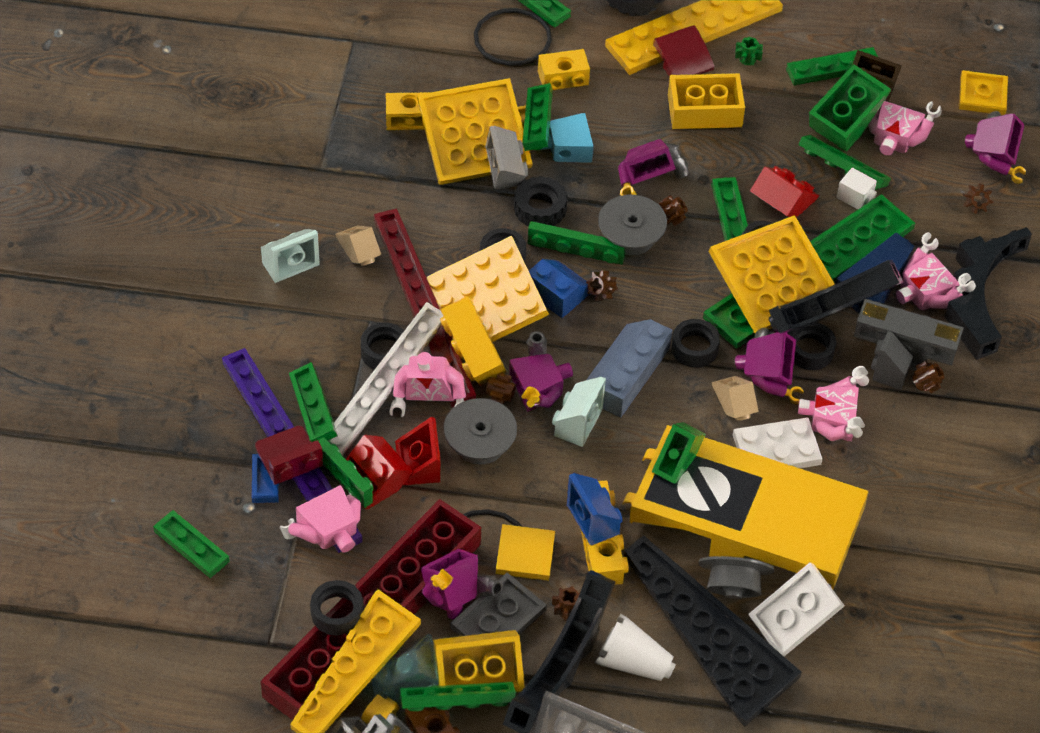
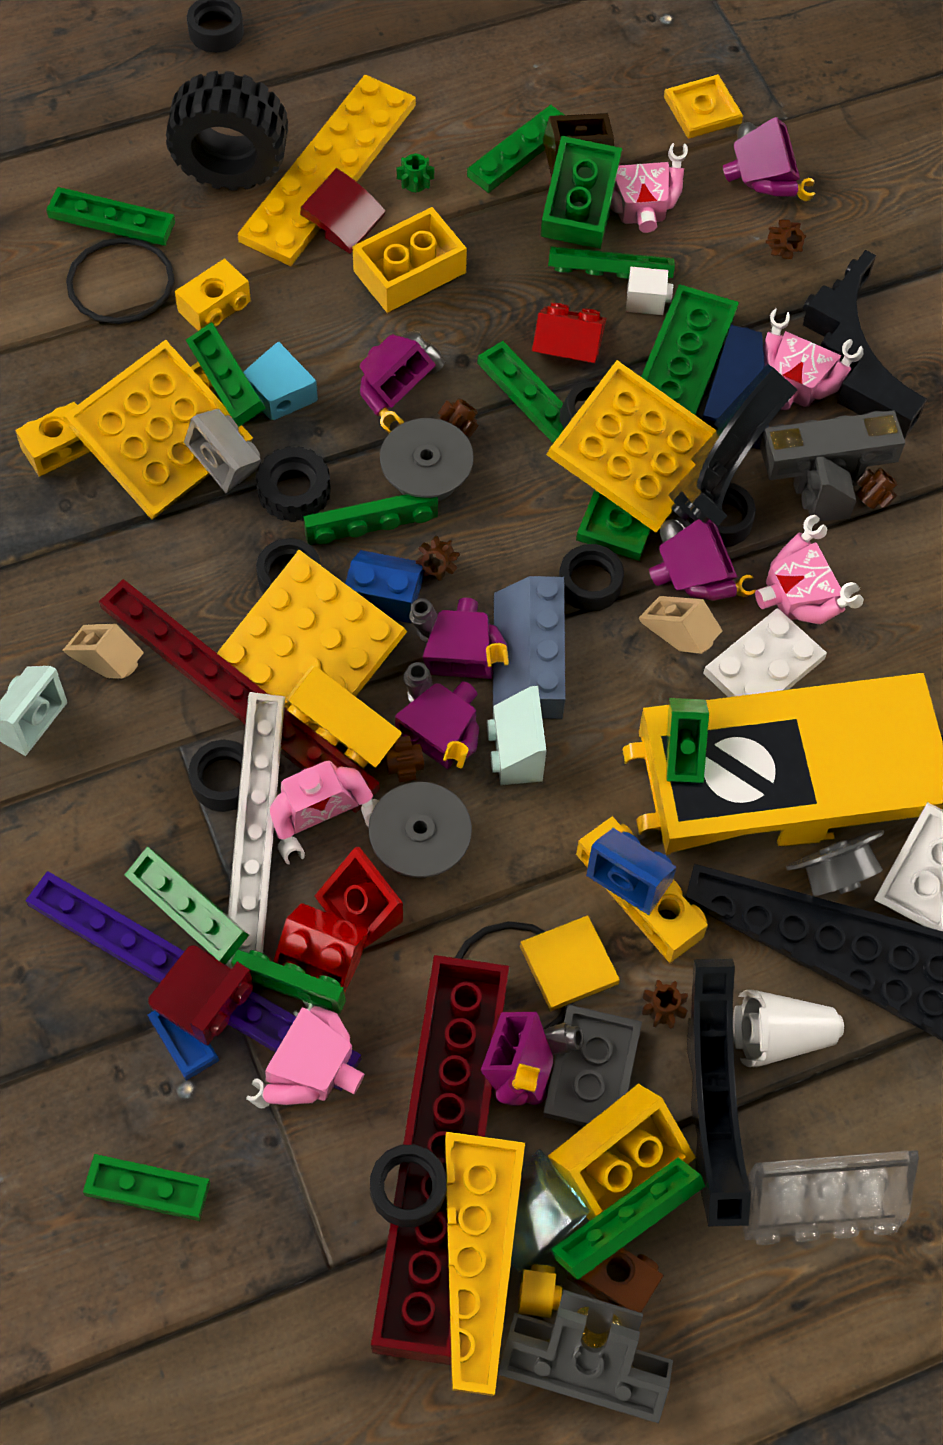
camera: 30 degrees left, 10 degrees up
none -> magenta torso [409,598,509,679]

